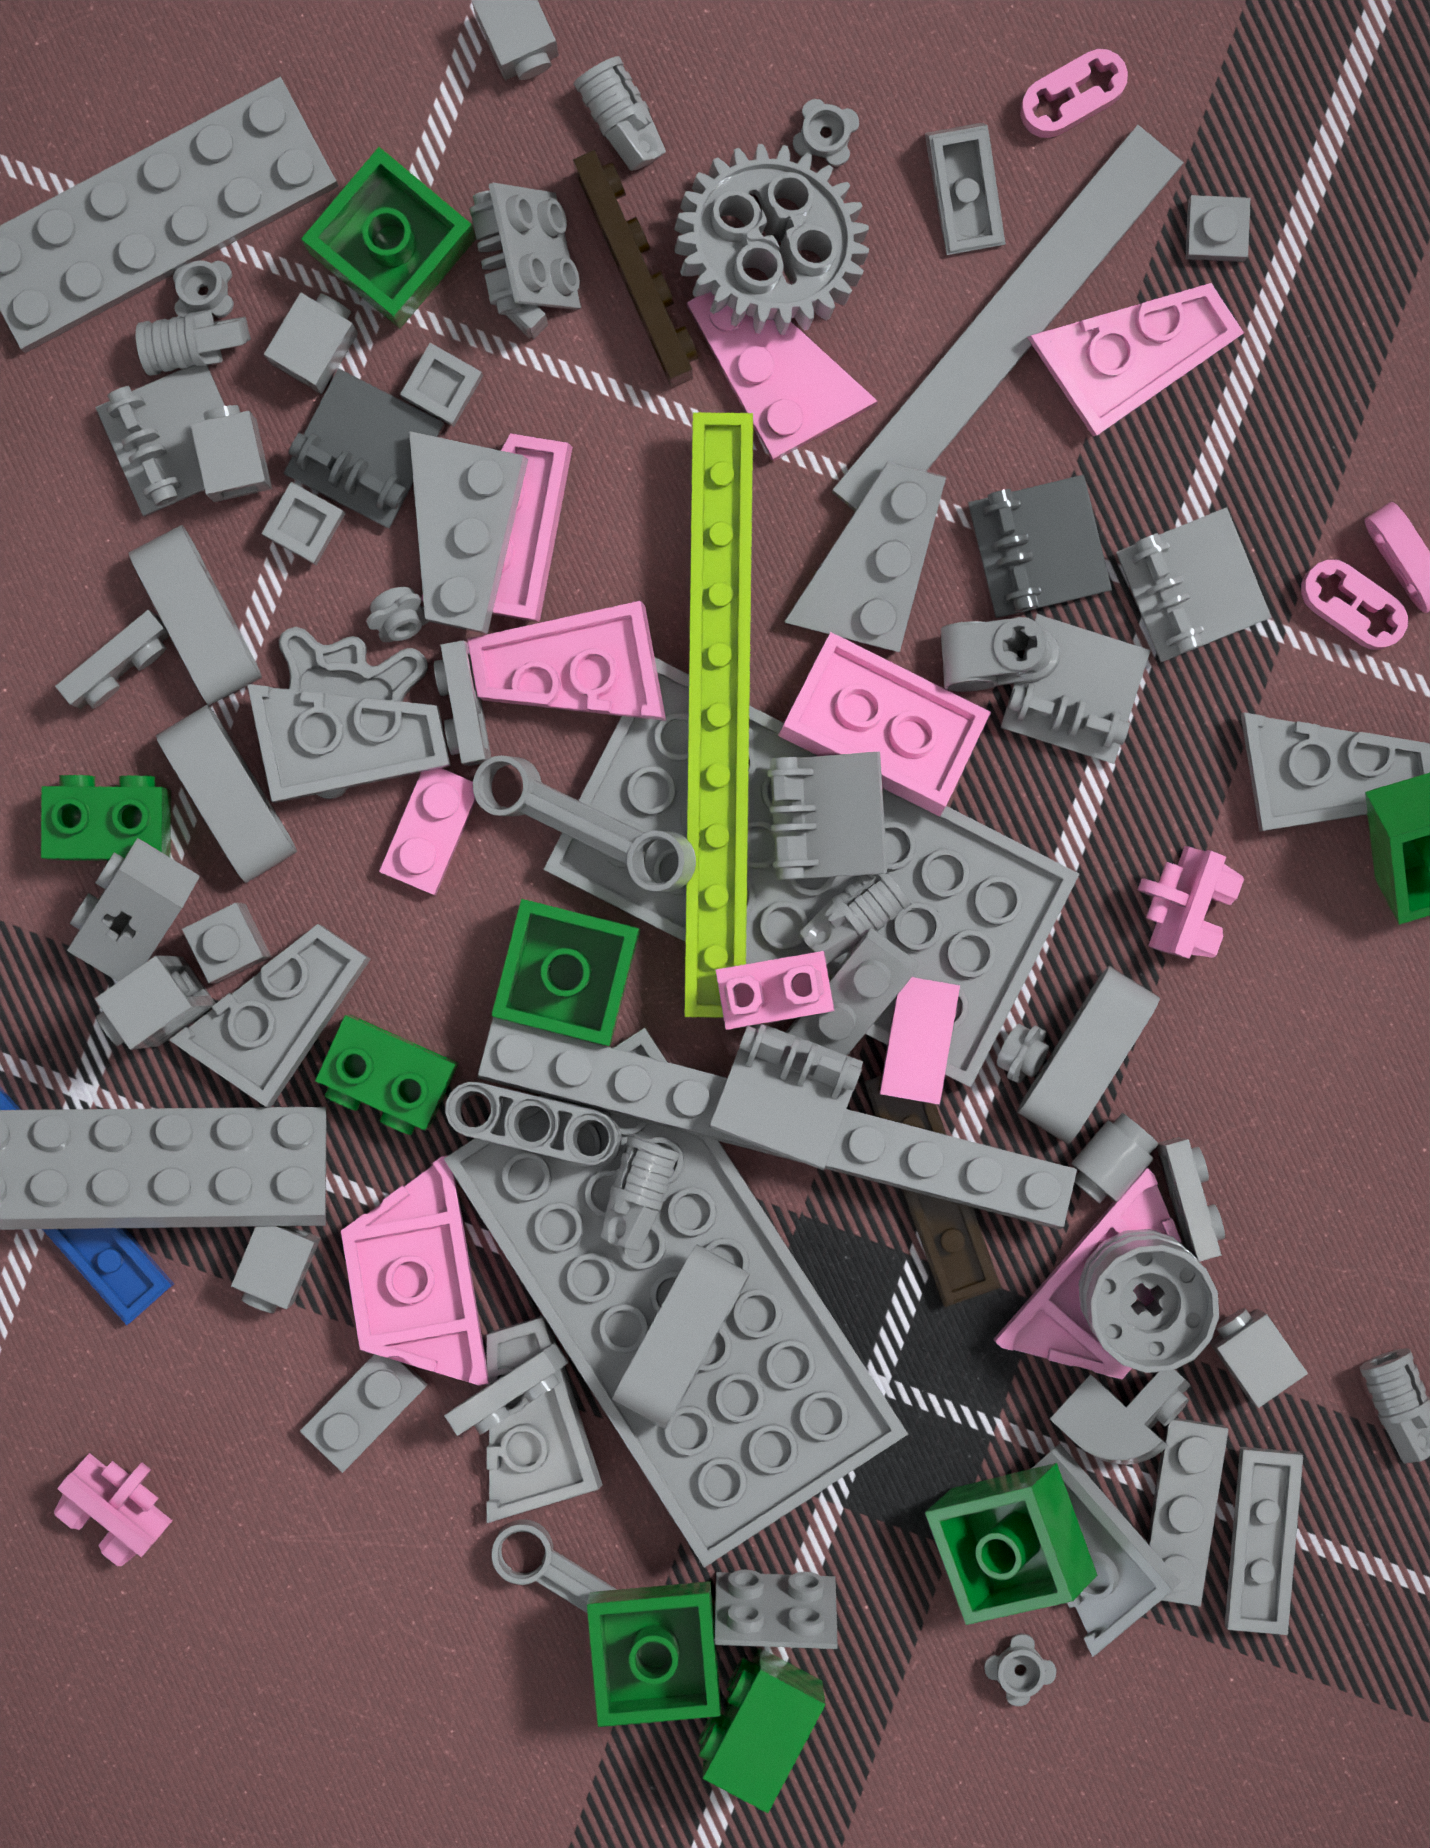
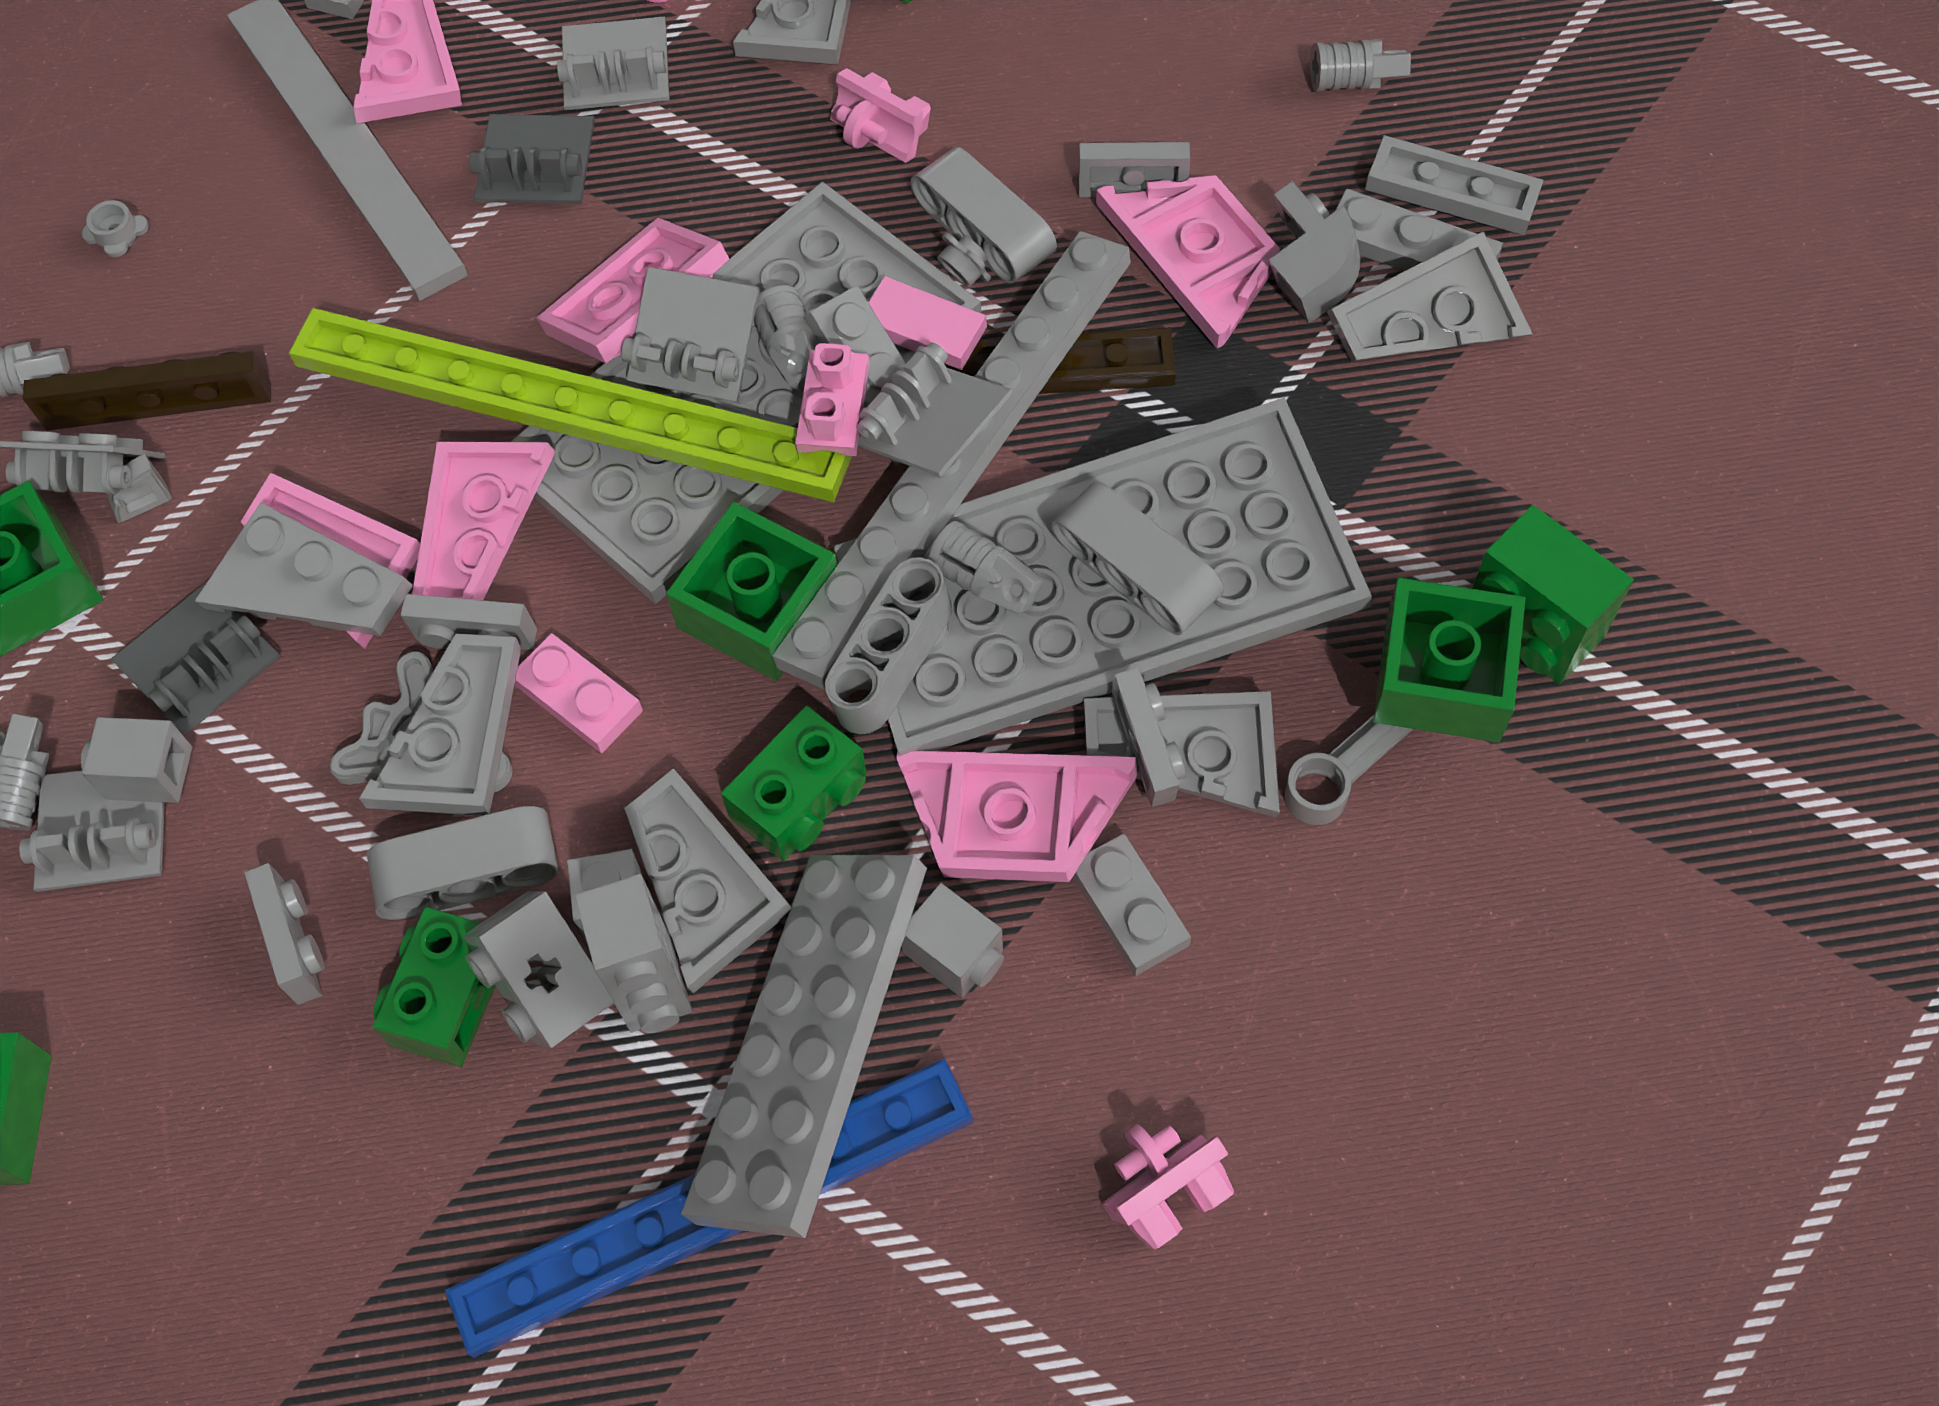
camera: 70 degrees left, 25 degrees down
light grey beam [129,525,262,705] -> none
light grey plate [262,482,345,565] -> none
light grey brick [264,293,358,394] -> none
light grey plate [366,587,429,642] -> none
light grey plate [400,343,483,427] -> none
light grey piece [473,755,696,892] -> none
light grey gear [674,144,869,335] -> none
bright pink wing [687,292,878,462] -> none
light grey hinge [715,1570,838,1649] -> none
light grey wing [784,461,946,652] -> none
light grey slope [925,123,1006,255] -> none
green brick [925,1463,1098,1625] -> none
light grey piece [941,617,1061,692] -> none
light grey plate [984,1633,1056,1706] -> none
light grey hinge [1000,614,1151,764] -> none
bright pink beam [1020,49,1128,138] -> none
light grey brick [1071,1113,1159,1204] -> none
light grey wheel [1078,1229,1219,1373] -> none
light grey brick [1210,1308,1308,1408] -> none

